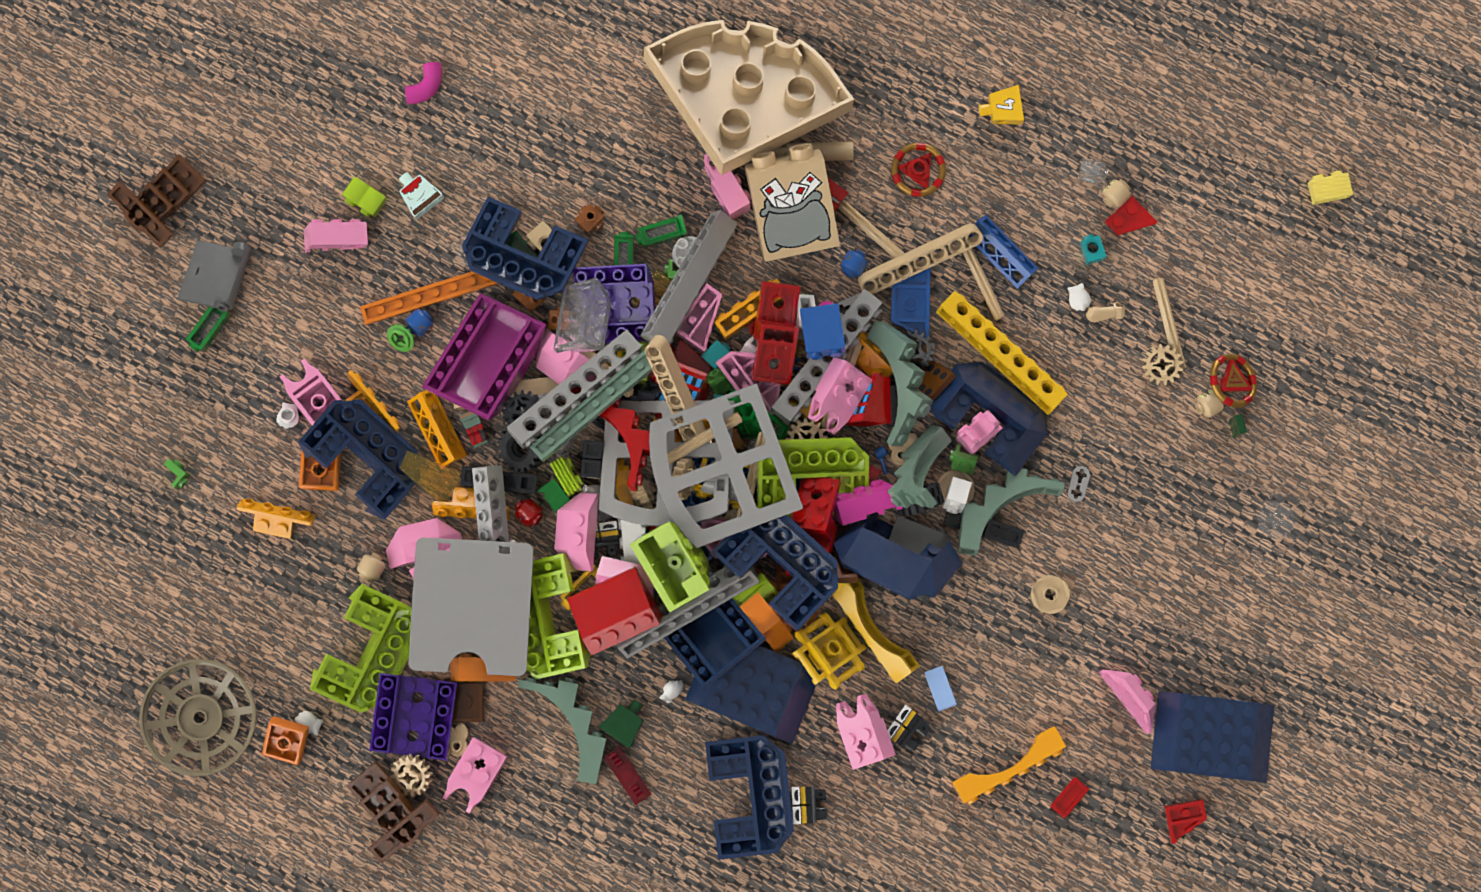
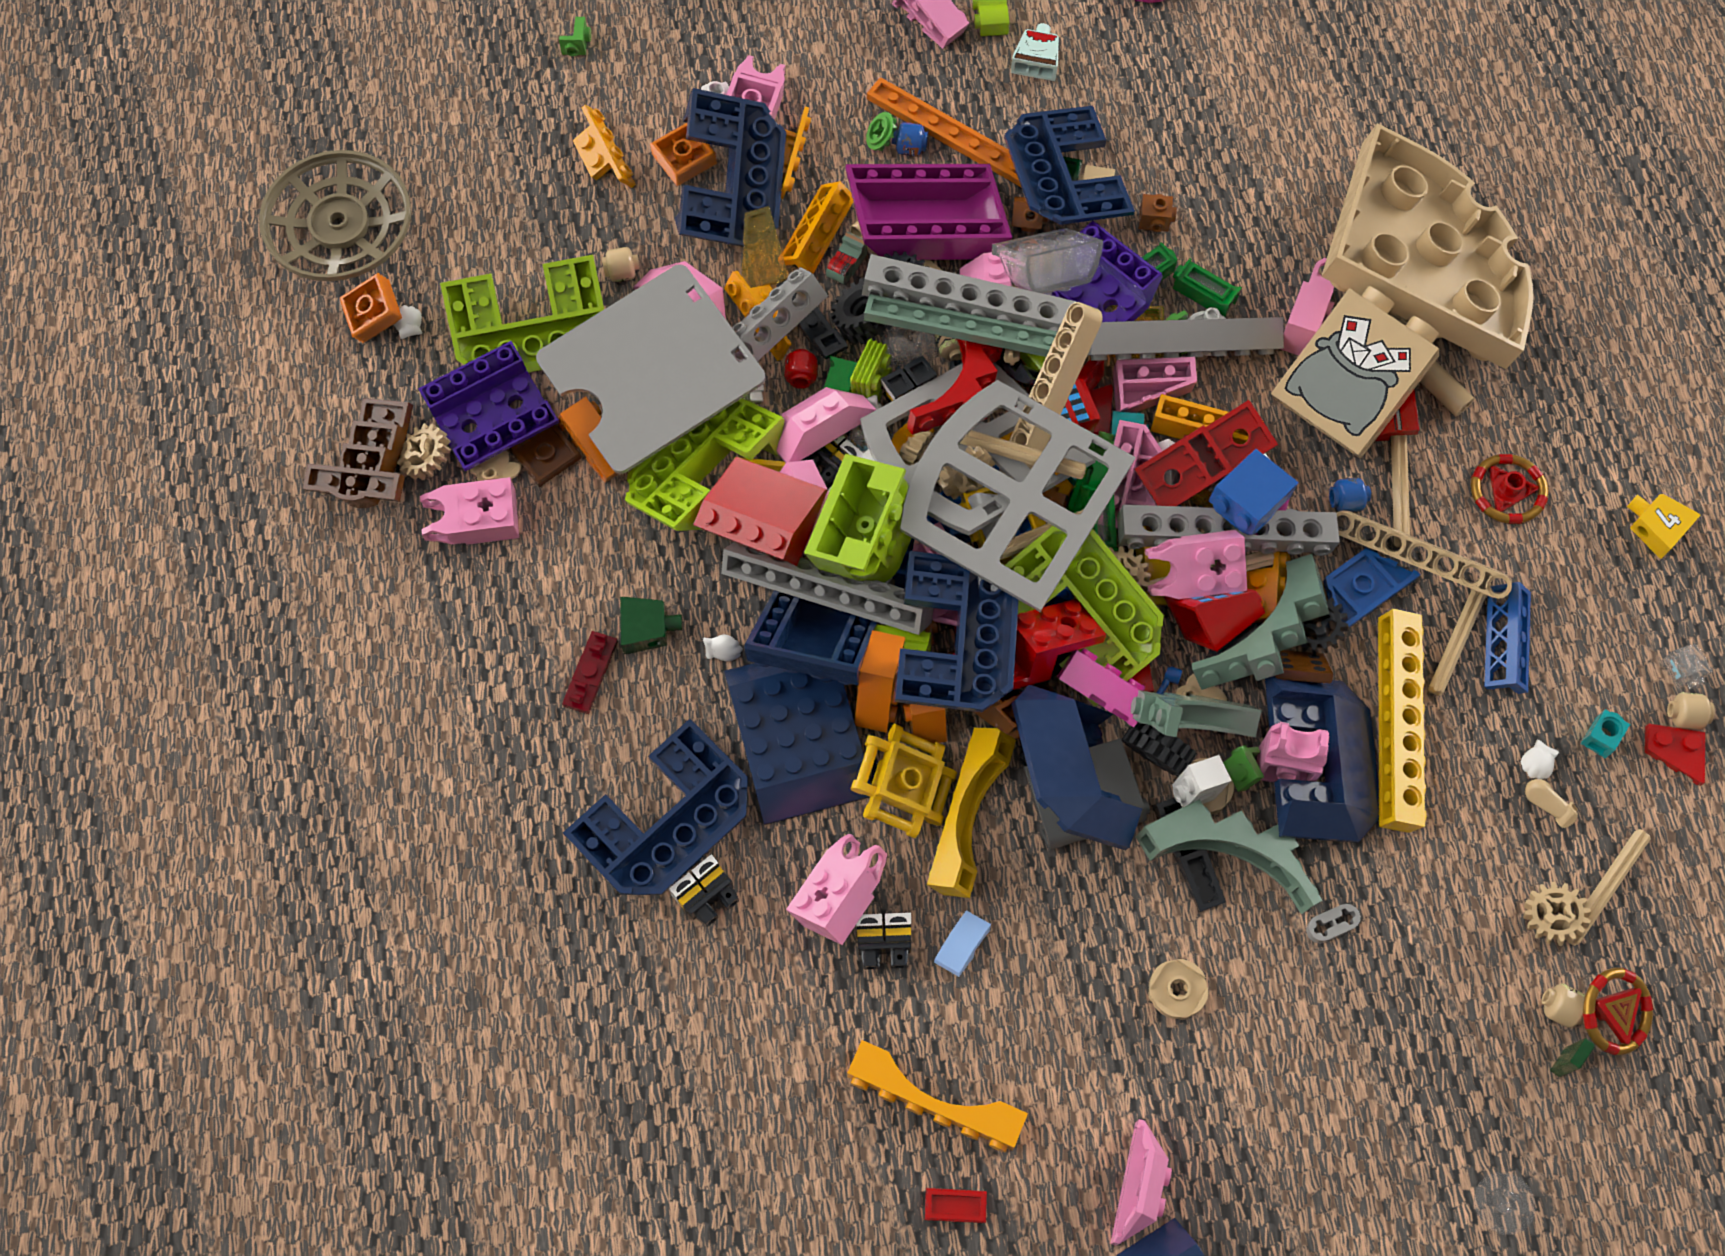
camera: 50 degrees right, 15 degrees down
sand green arch [518,677,607,784] -> none

